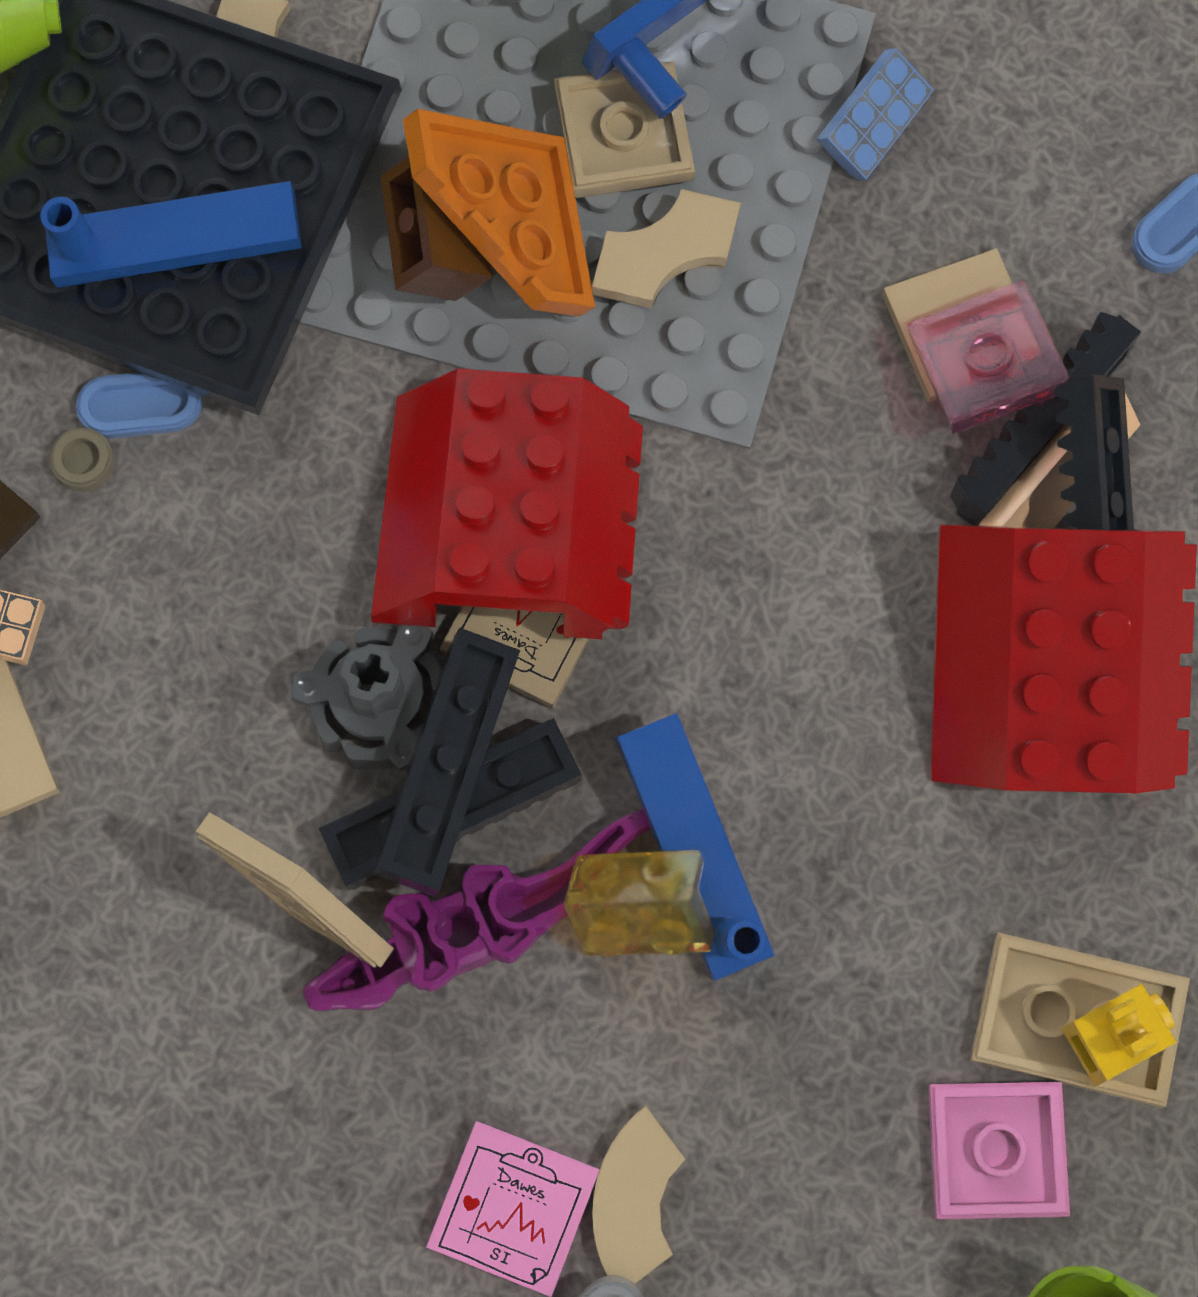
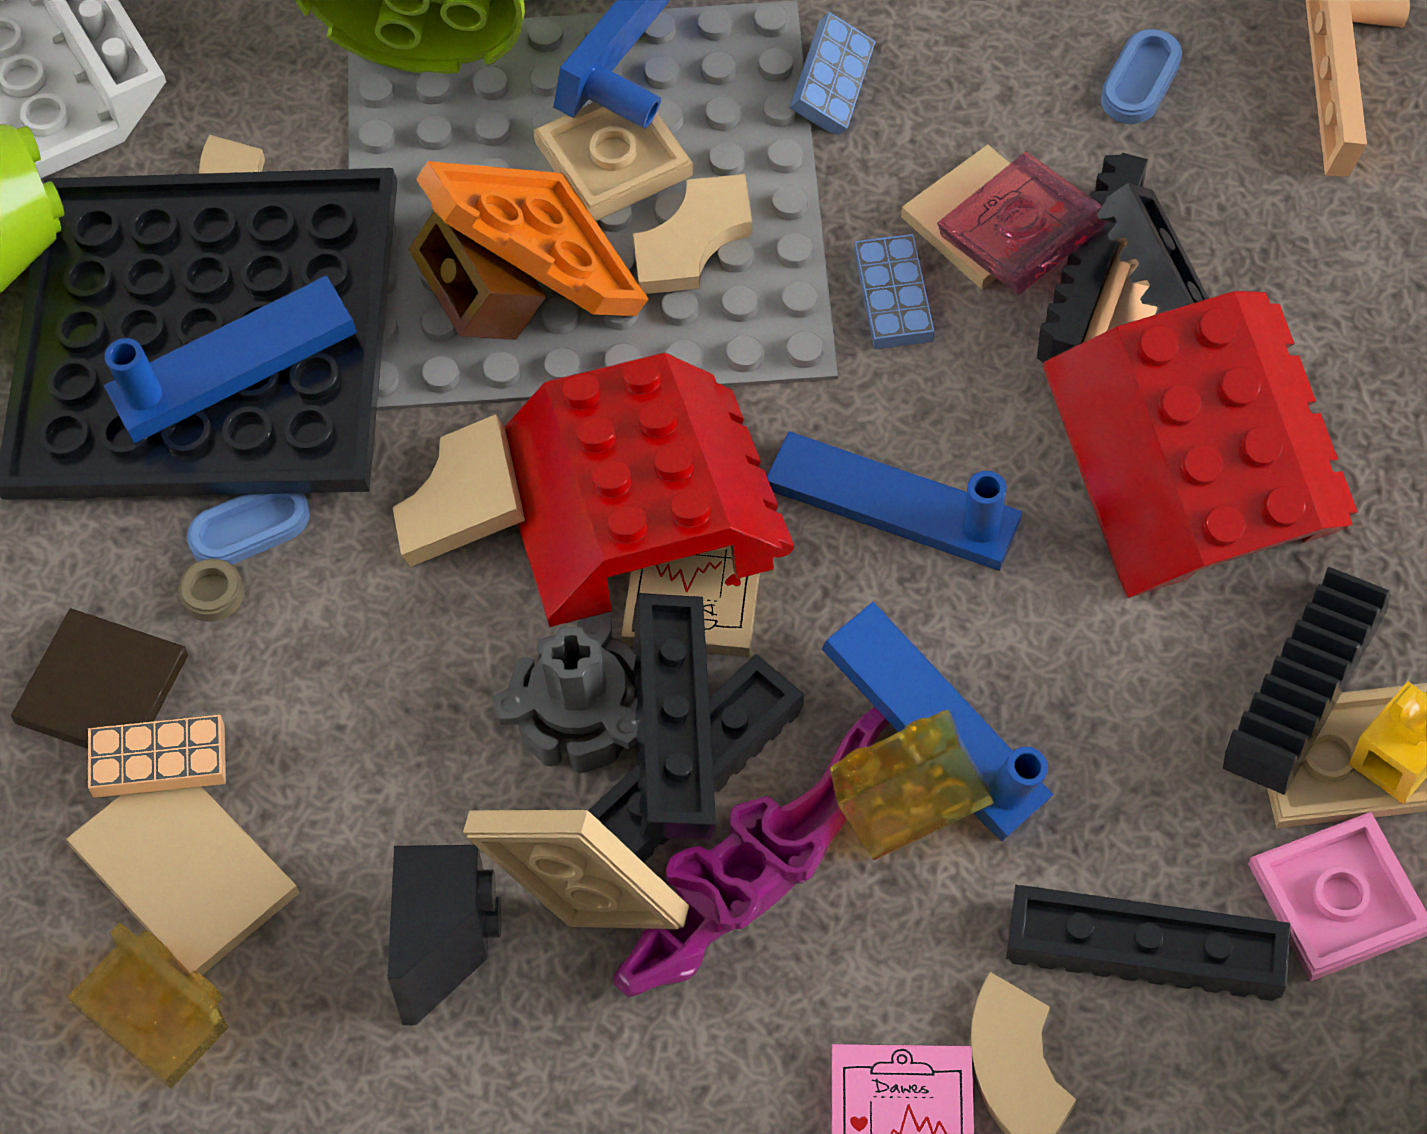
camera: 15 degrees left, 15 degrees down
none -> black slope [387,845,502,1025]
none -> tan tile [393,414,525,567]
none -> blue piece [767,431,1023,571]
none -> medium blue tile [854,234,934,349]
none -> black gear [1006,884,1290,1001]
none -> black gear [1222,567,1391,795]

